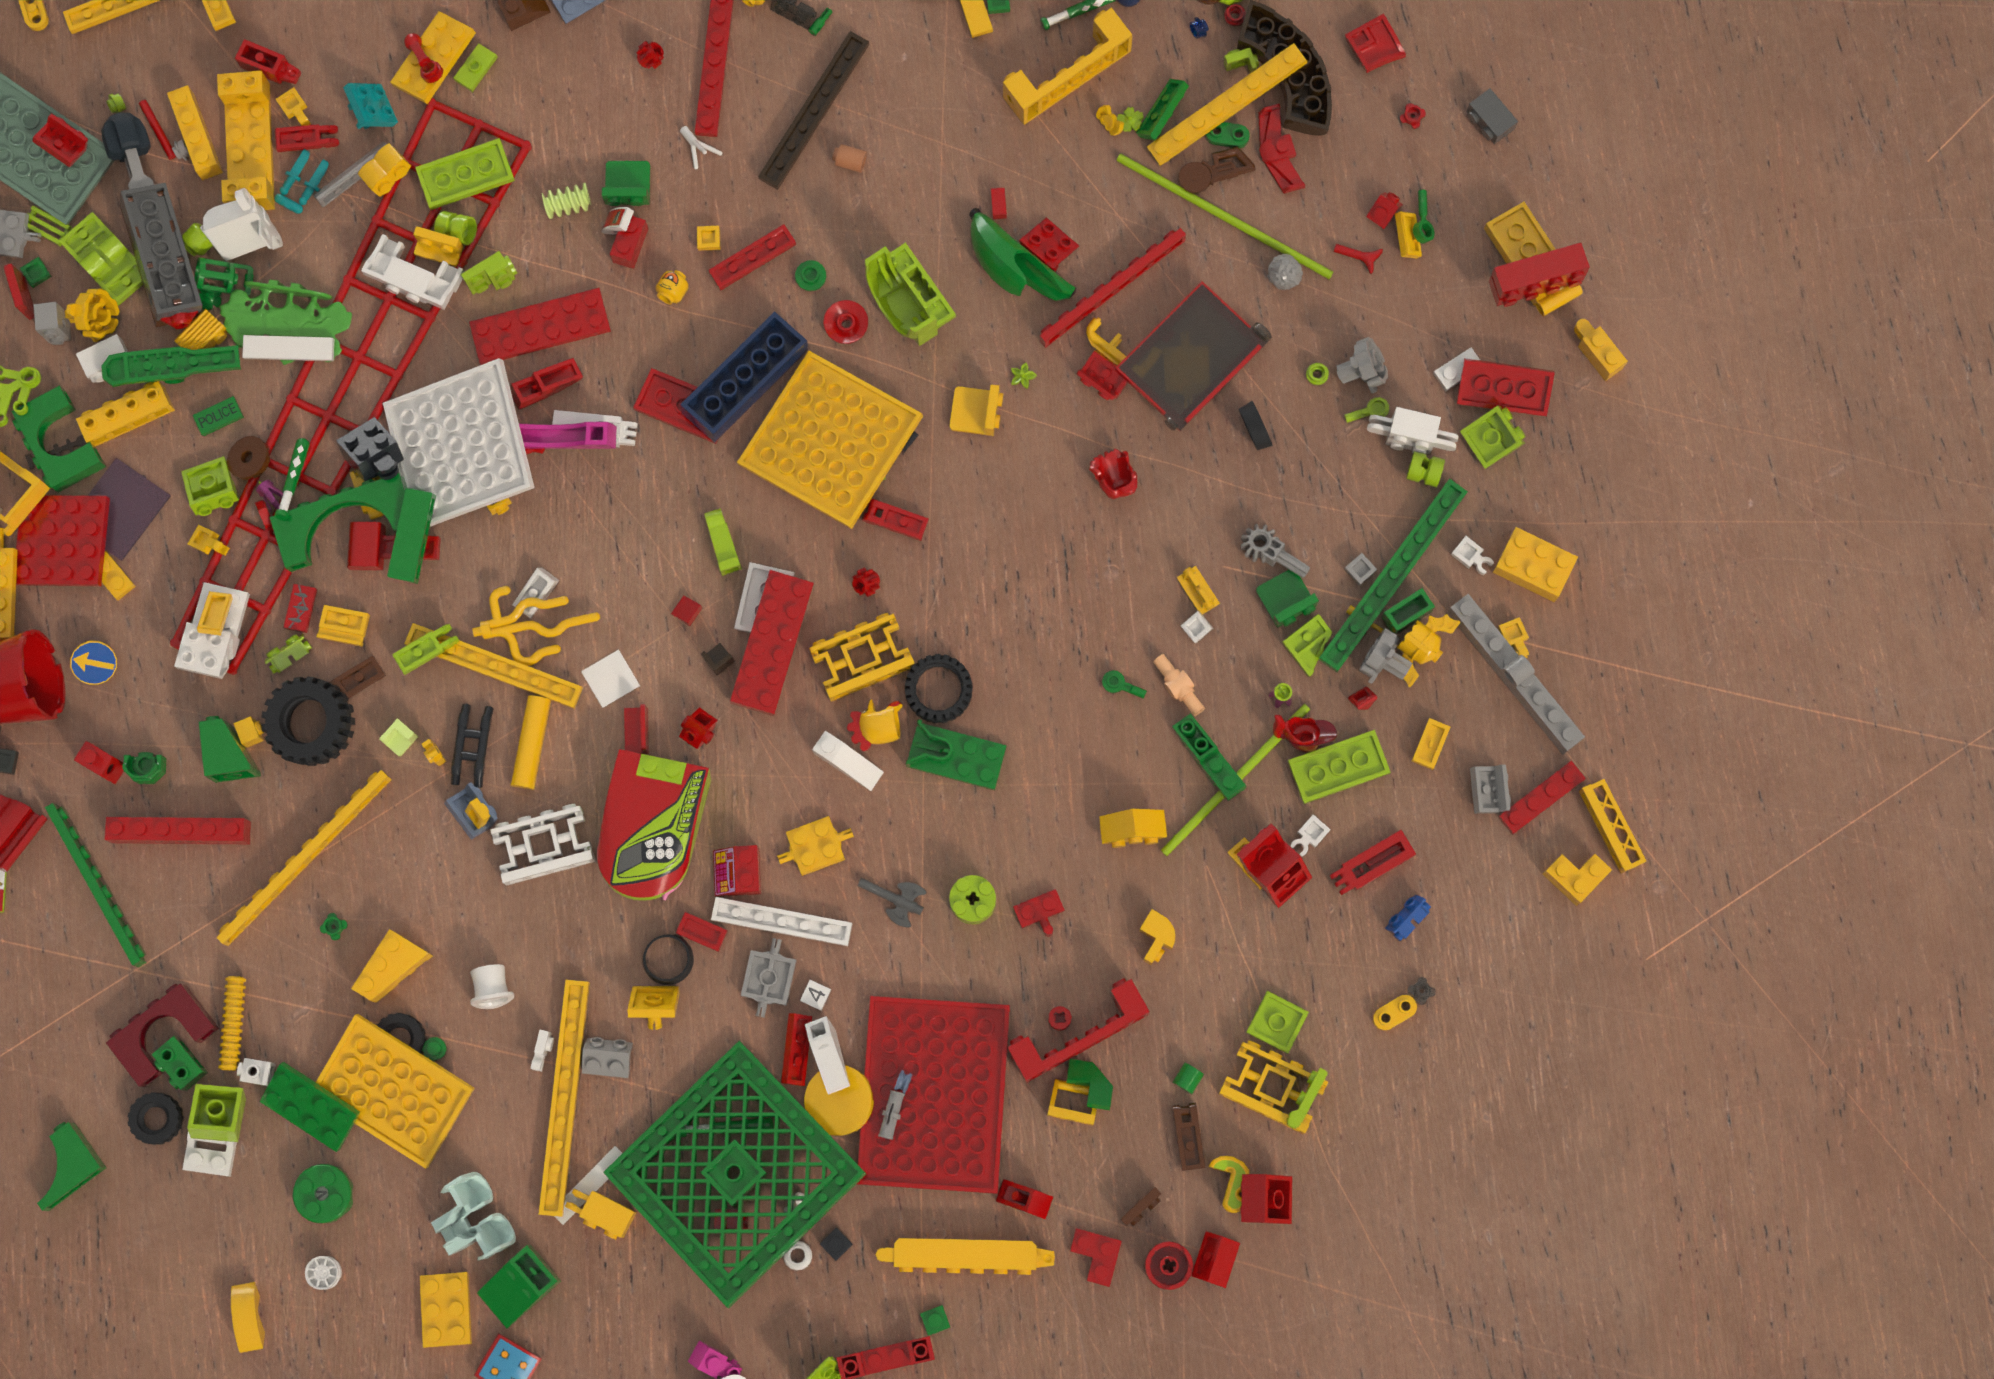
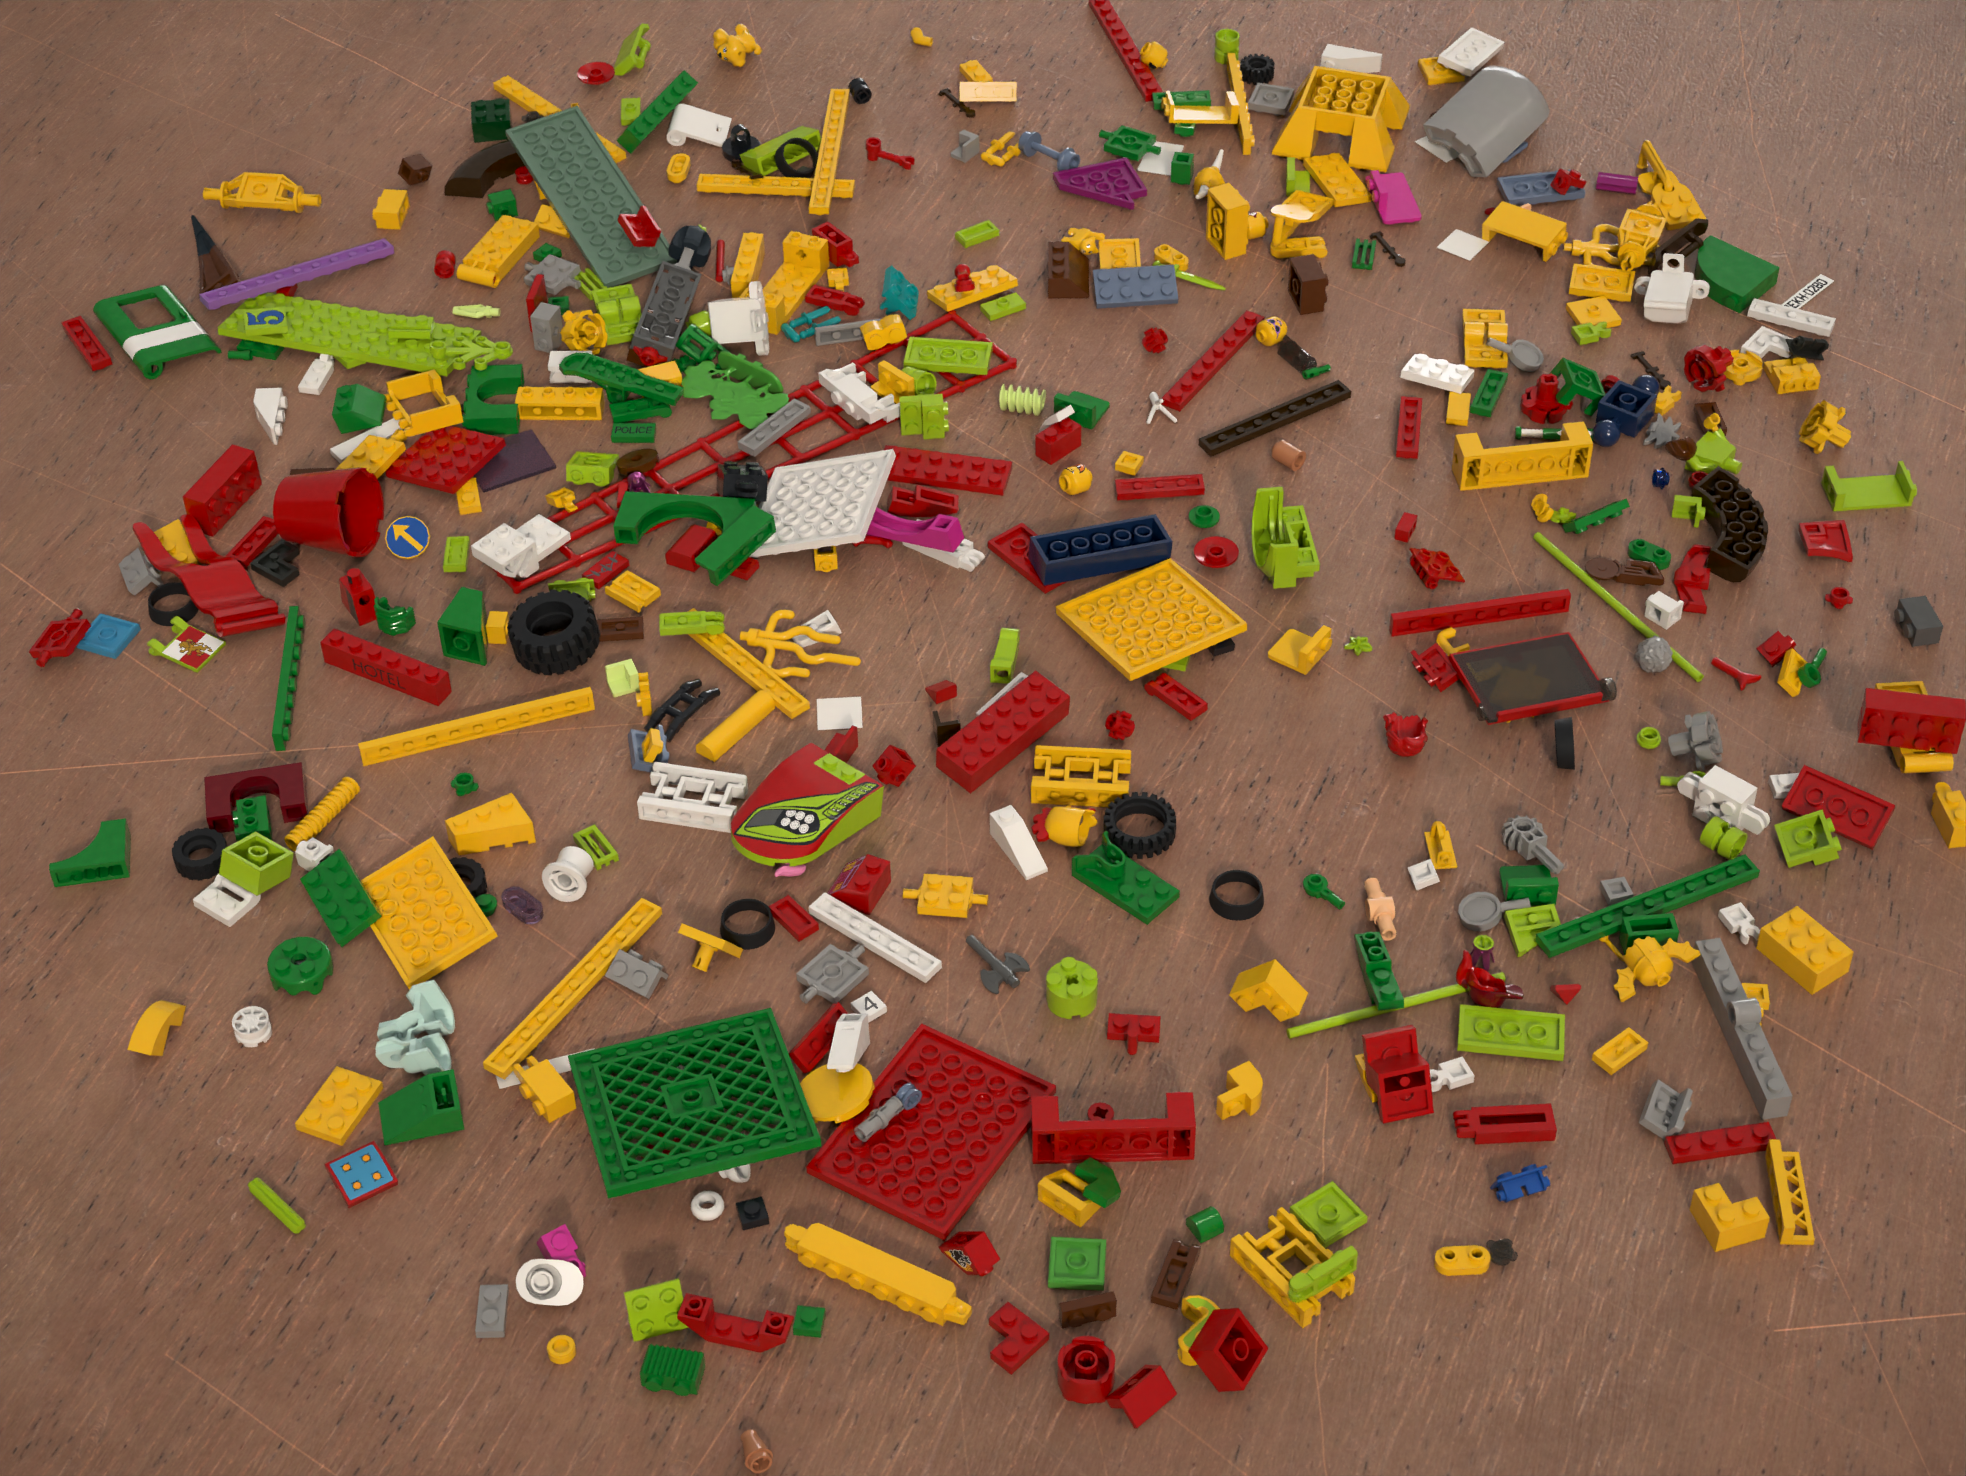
camera: 25 degrees right, 35 degrees down
yellow tile [197,591,233,636] -> none
white tile [242,335,335,361] -> none
green piece [274,438,310,520] -> none
white plate [531,1030,554,1072] -> none
green piece [969,208,1076,301] -> none
yellow plate [1147,43,1307,166] -> none
light grey piece [1359,628,1413,684] -> none
none -> lime plate [443,536,470,572]
none -> plate [501,886,544,924]
none -> lime tile [573,824,619,871]
none -> green plate [609,398,672,423]
none -> light grey plate [738,398,811,457]
none -> bright green plate [1048,1237,1106,1291]
none -> black tyre [1209,870,1264,921]
none -> red plate [1396,396,1423,459]
none -> light grey piece [1458,892,1531,931]
none -> white brick [1645,591,1684,630]

